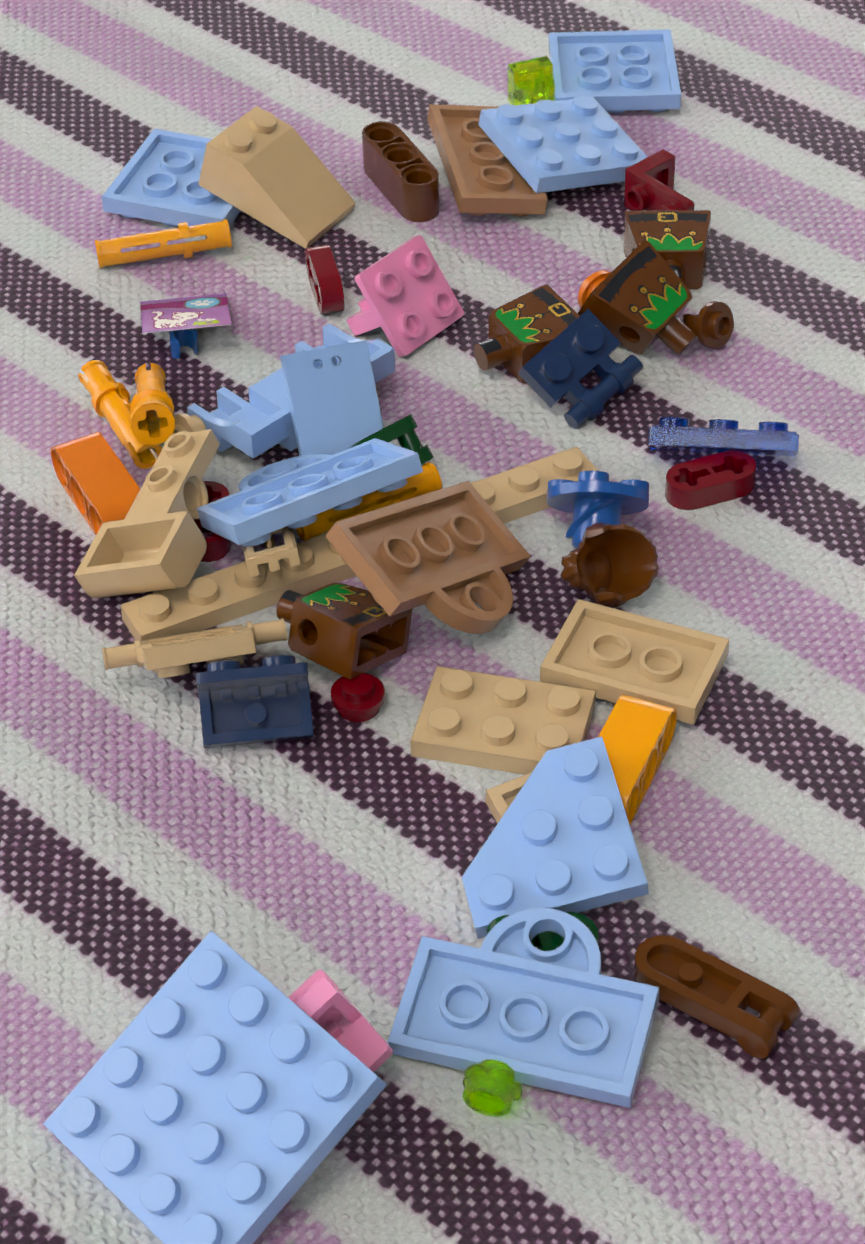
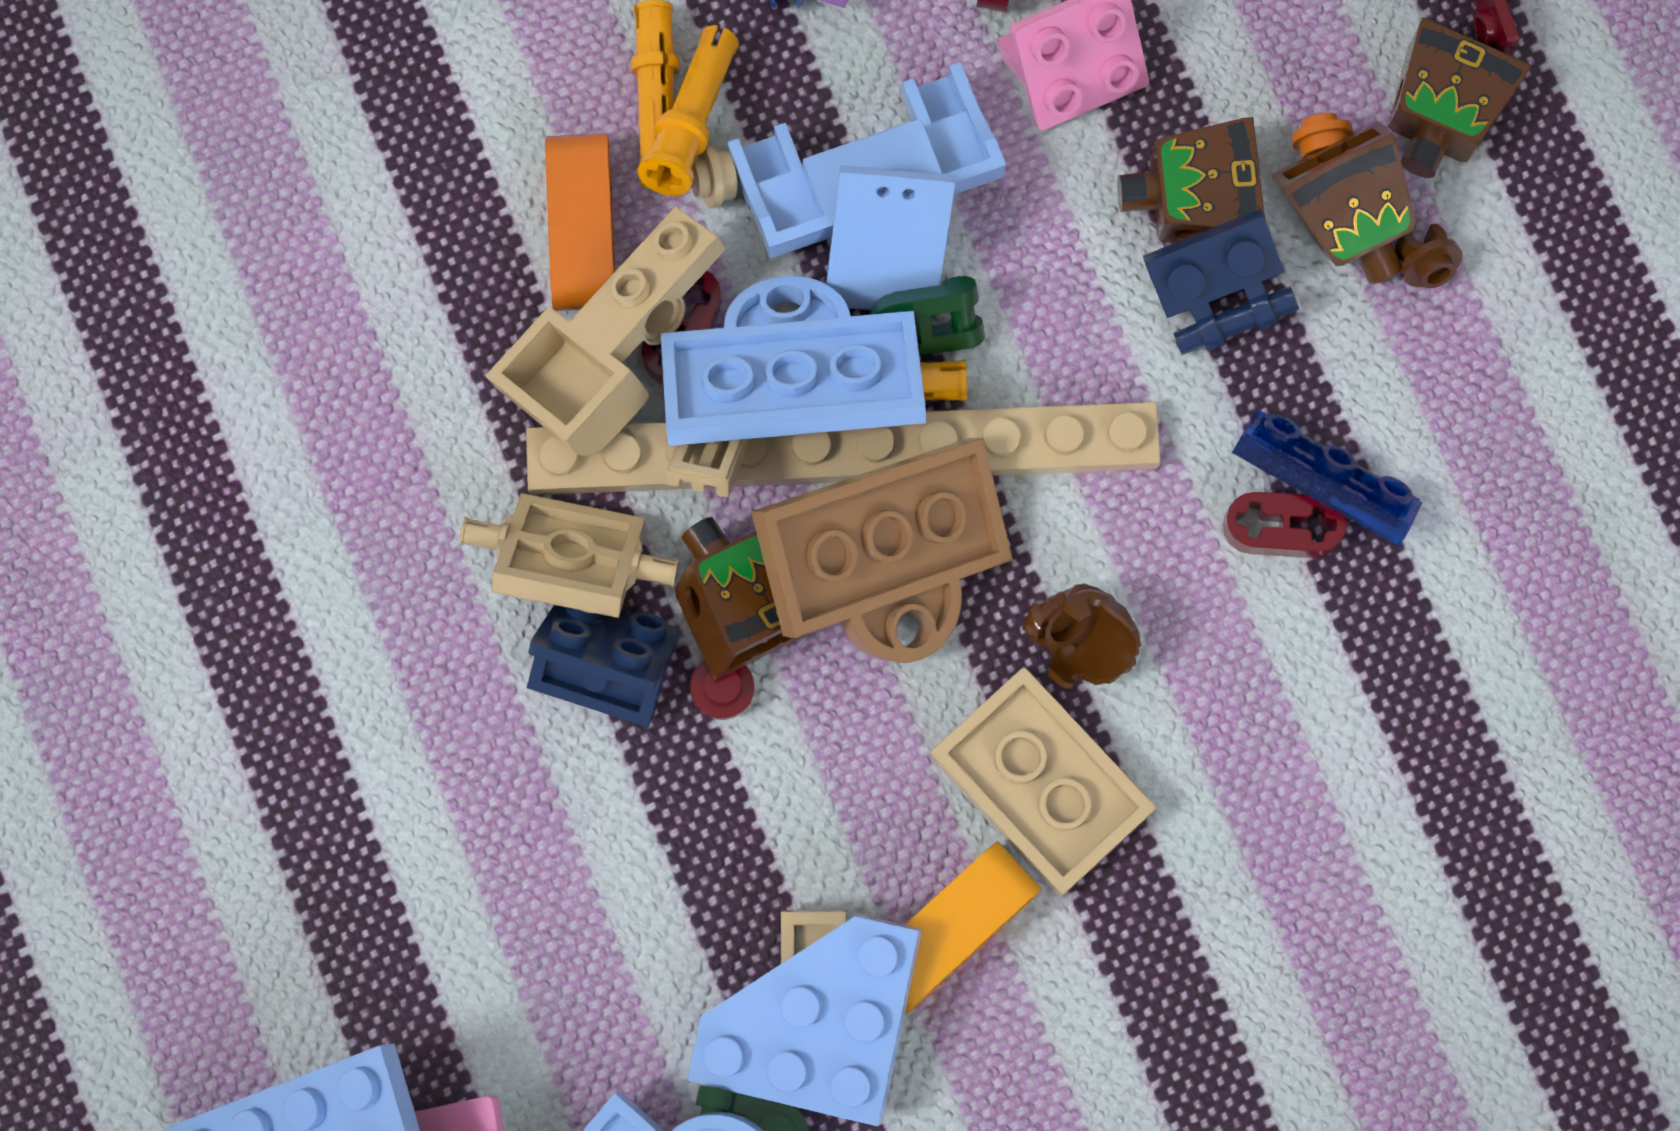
camera: 20 degrees right, 35 degrees up
tan plate [411,666,596,775] -> none
blue plate [546,470,649,549] -> none

